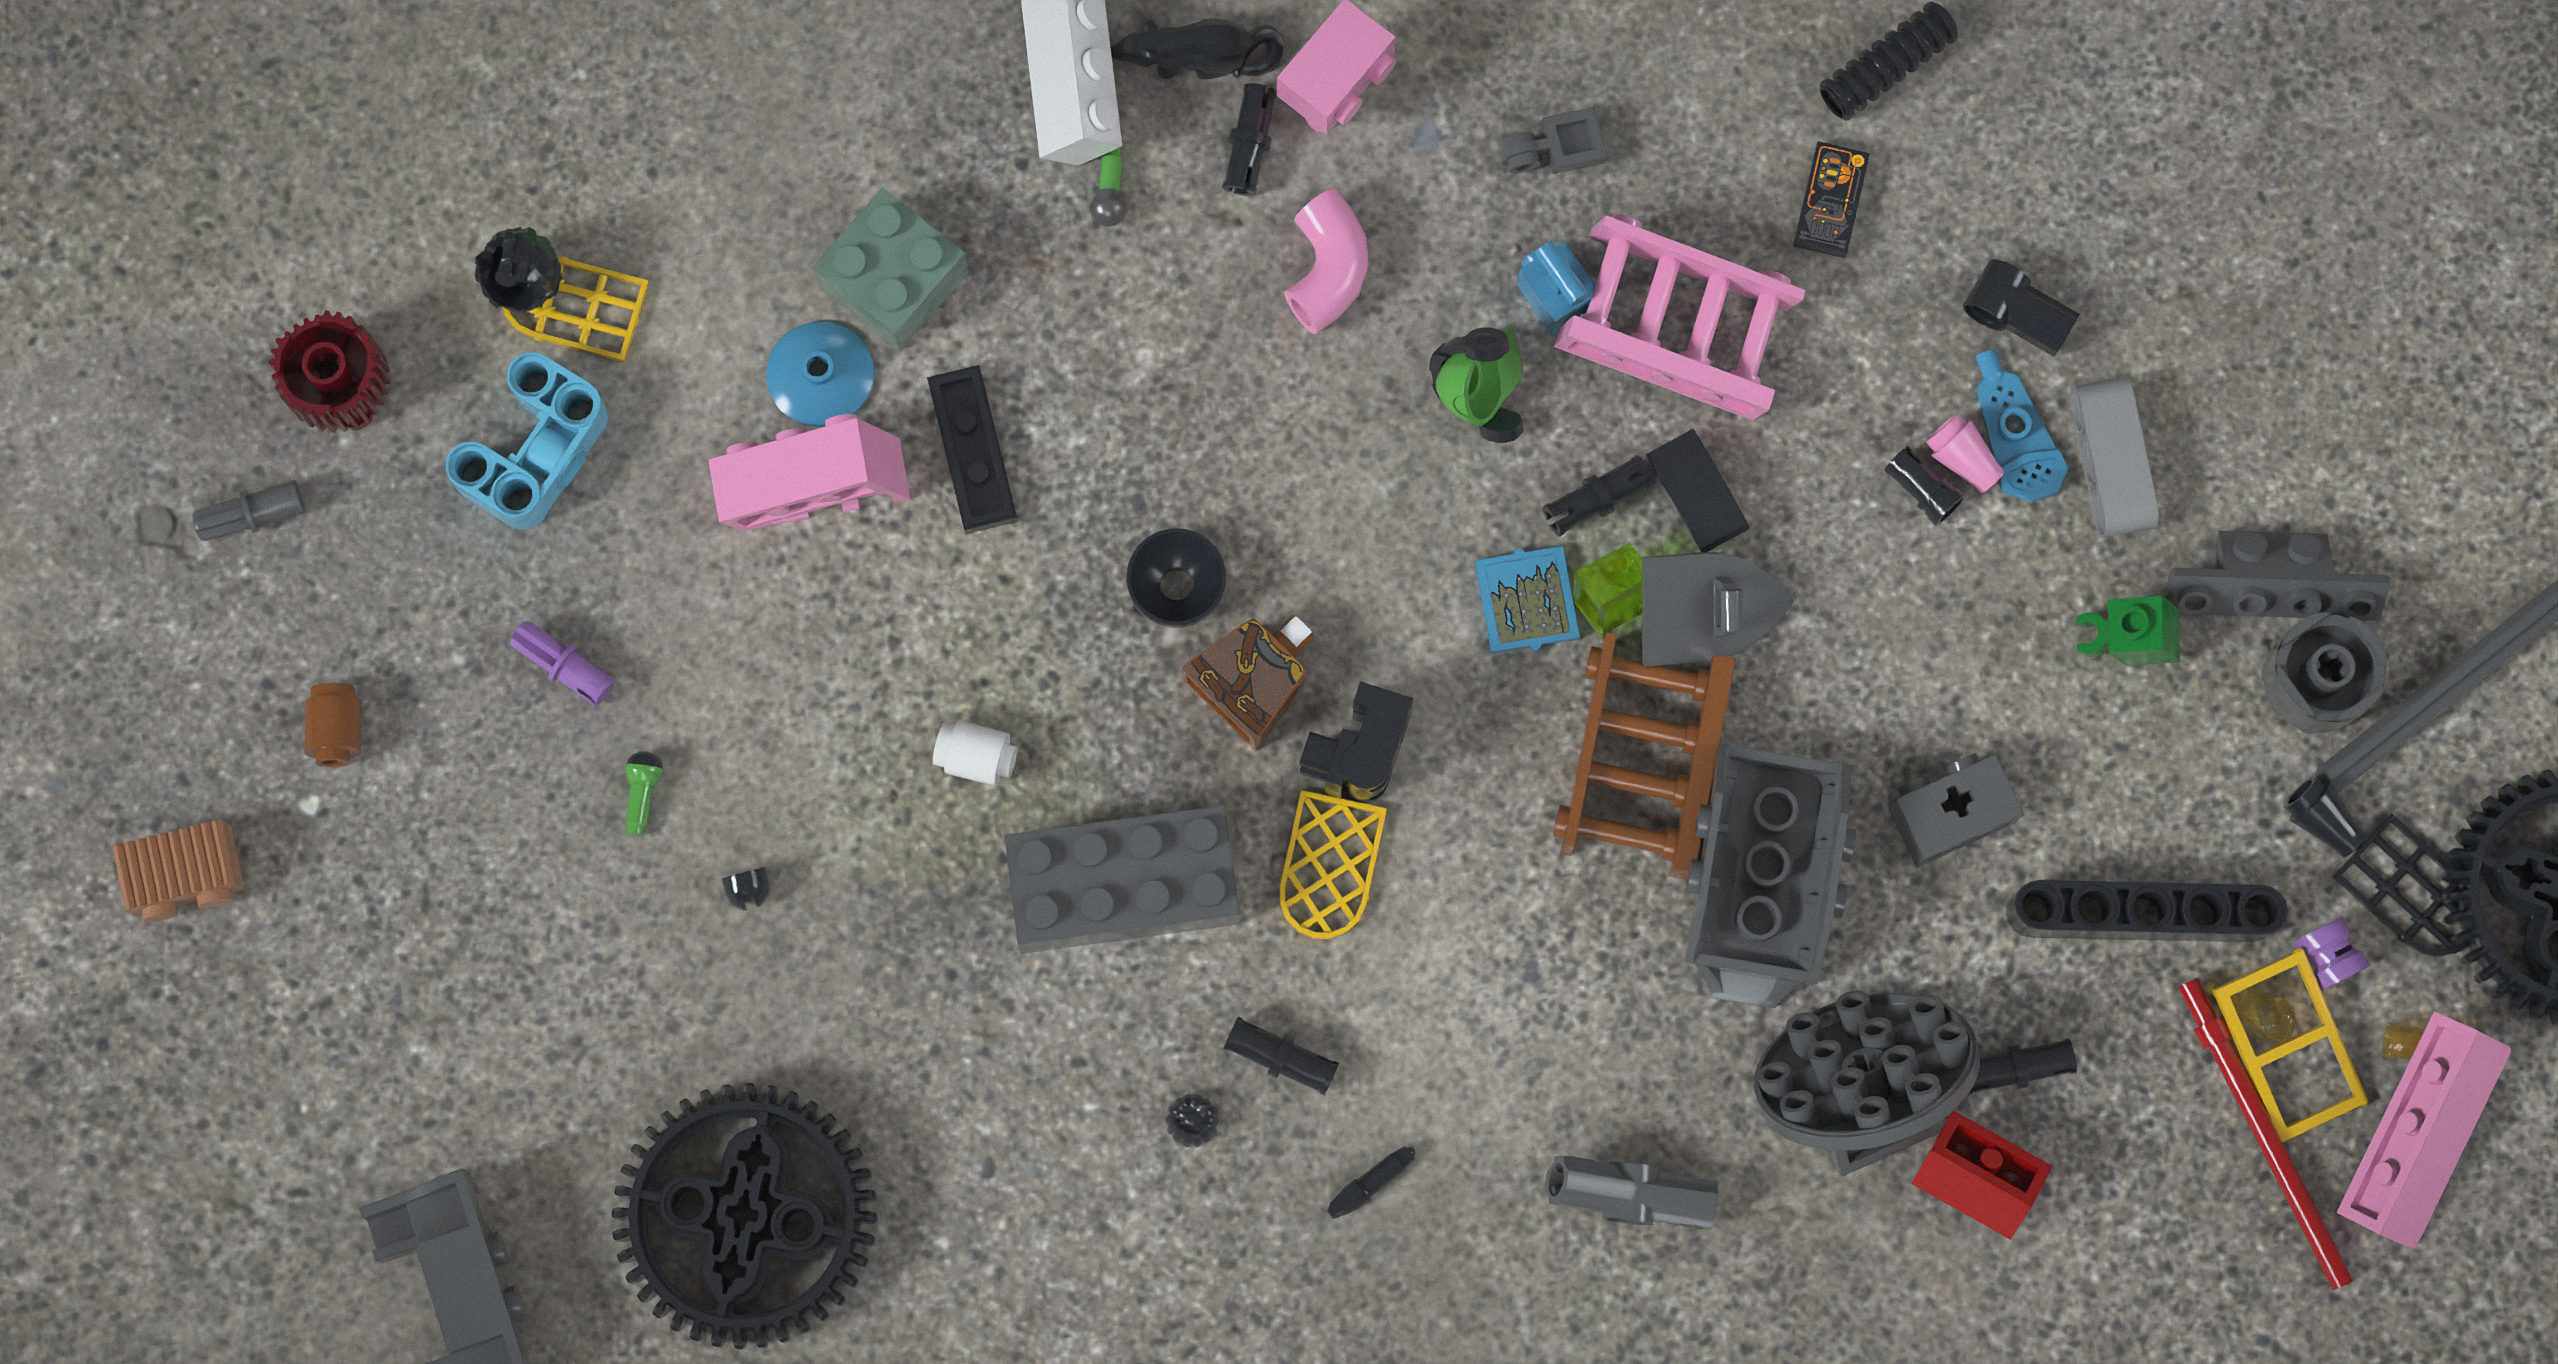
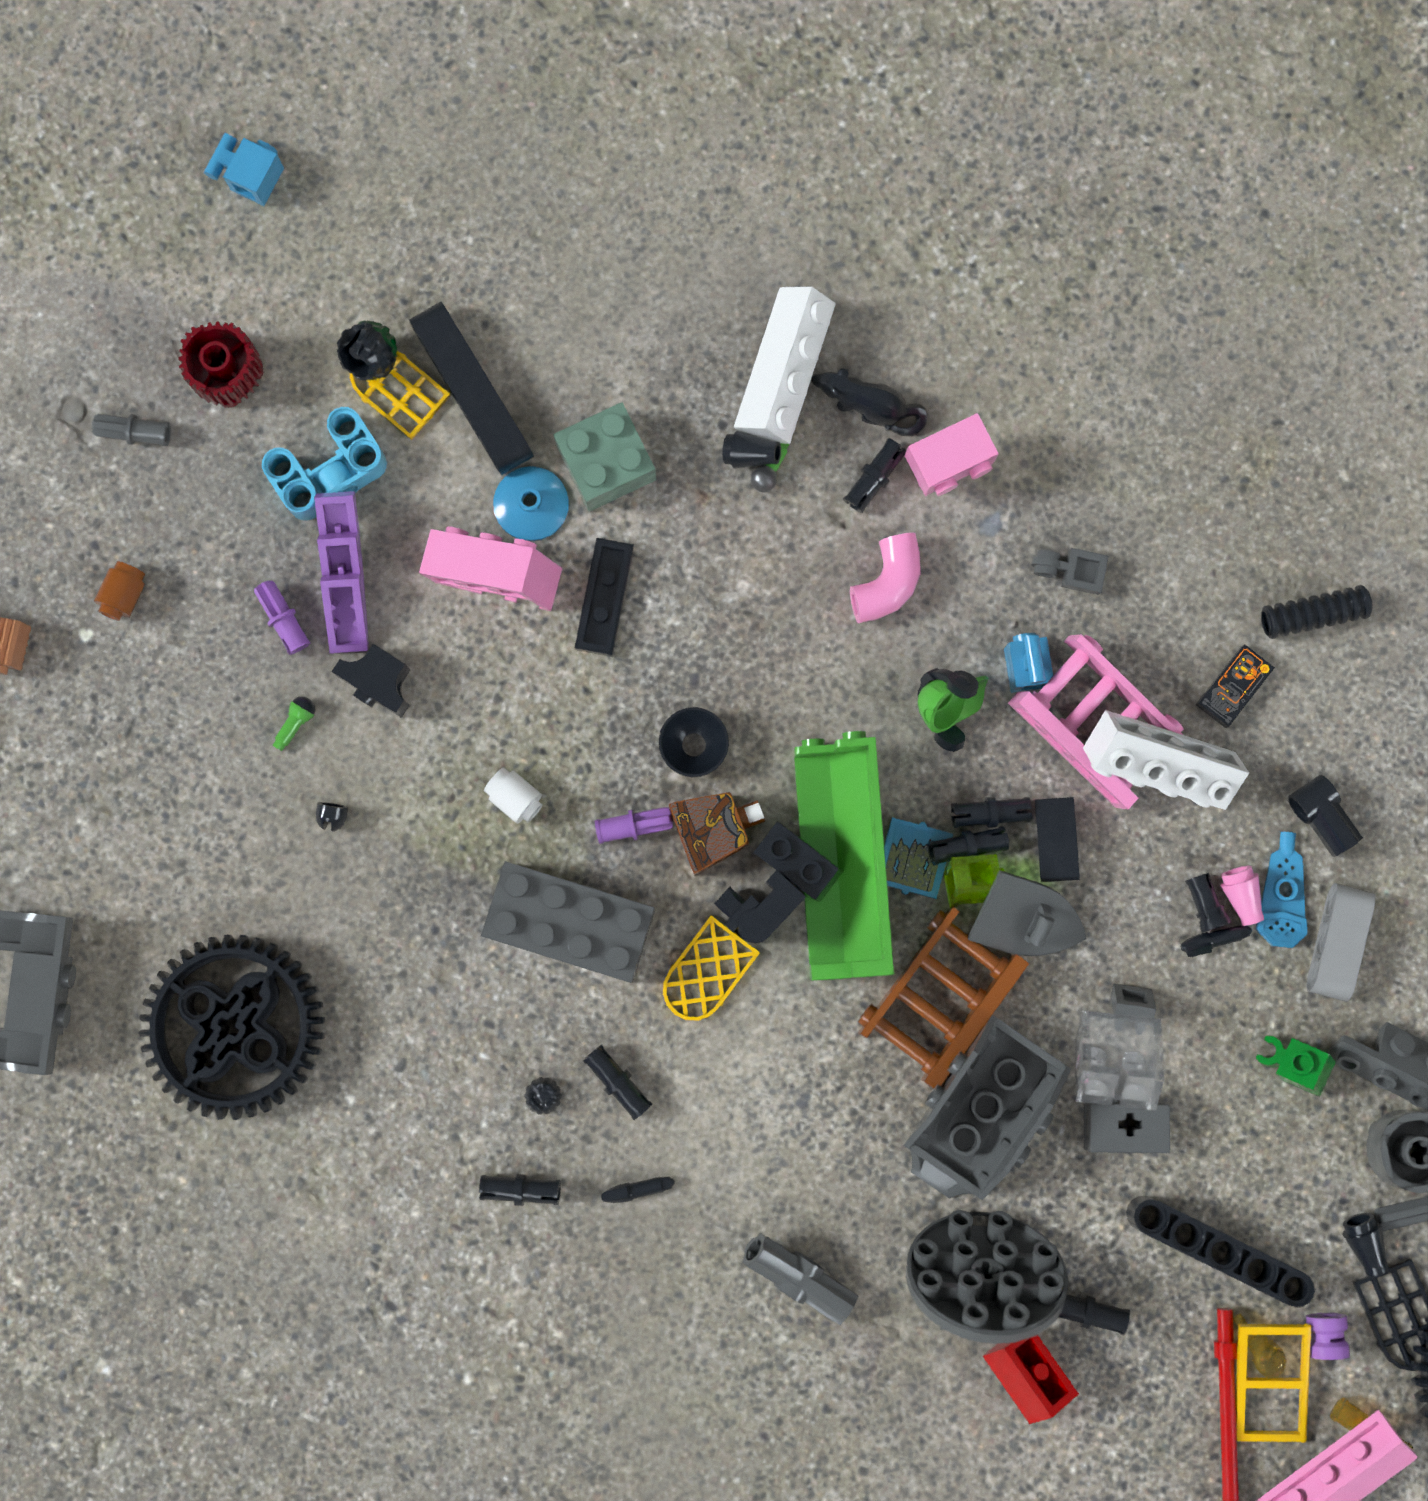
camera: 25 degrees right, 5 degrees up
none -> dark azure brick [204,133,284,206]
none -> medium lavender slope [314,491,369,653]
none -> black brick [331,644,410,718]
none -> black beam [409,301,534,476]
none -> black pin [479,1174,561,1206]
none -> medium lavender axle [595,807,673,844]
none -> black cone [722,431,781,469]
none -> black brick [754,821,843,902]
none -> bright green panel [794,731,894,981]
none -> black pin [928,826,1010,865]
none -> clear piece [1075,1010,1165,1111]
none -> white brick [1083,710,1249,810]
none -> dark grey tile [1110,983,1156,1032]
none -> black piece [1180,926,1252,957]

